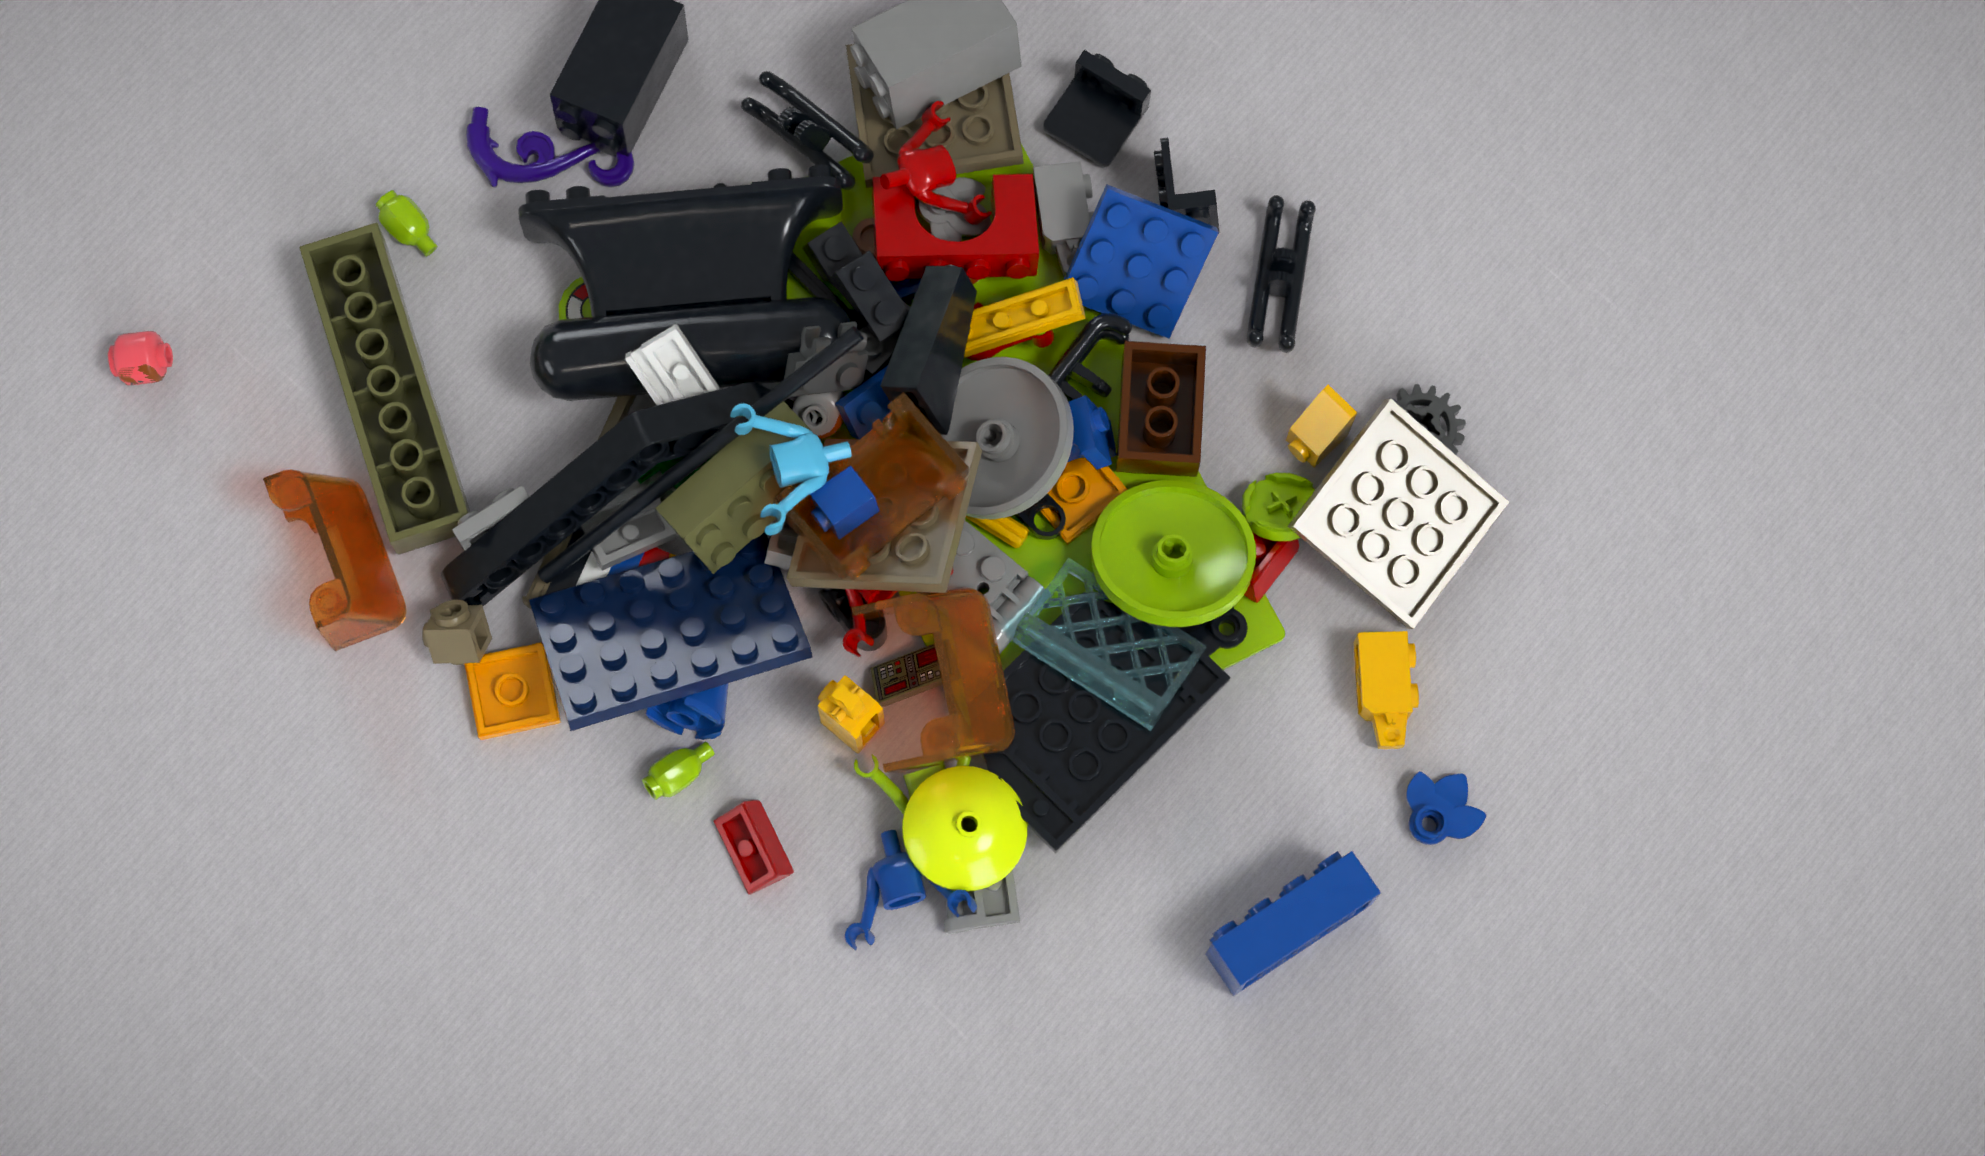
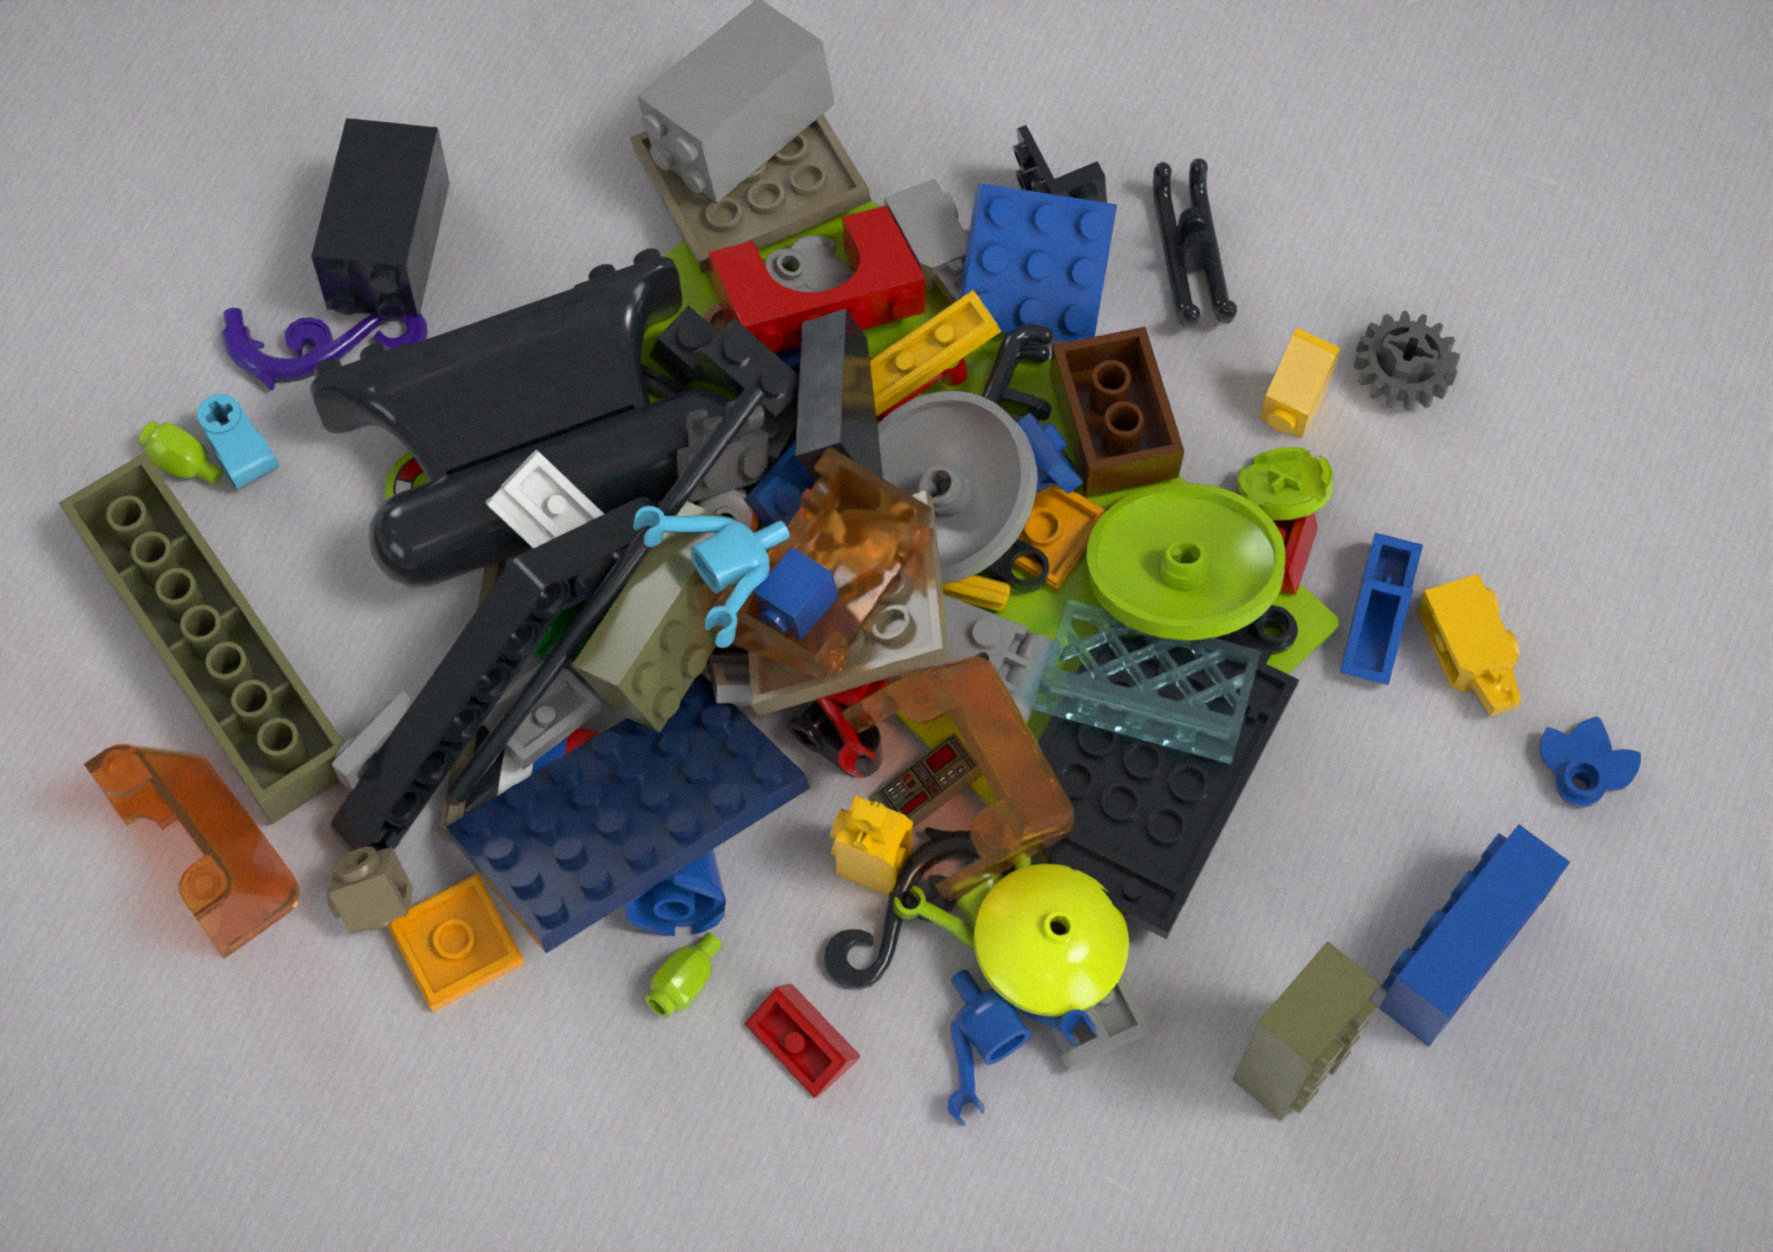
camera: 15 degrees left, 10 degrees down
black piece [741,71,874,190] -> none
red piece [880,101,992,225] -> none
black bracket [1043,50,1151,167] -> none
plate [1288,399,1509,629] -> none
none -> medium azure piece [197,394,280,490]
none -> black plant [824,827,1015,990]
none -> olive brick [1232,941,1380,1121]
none -> blue slope [1340,532,1423,685]

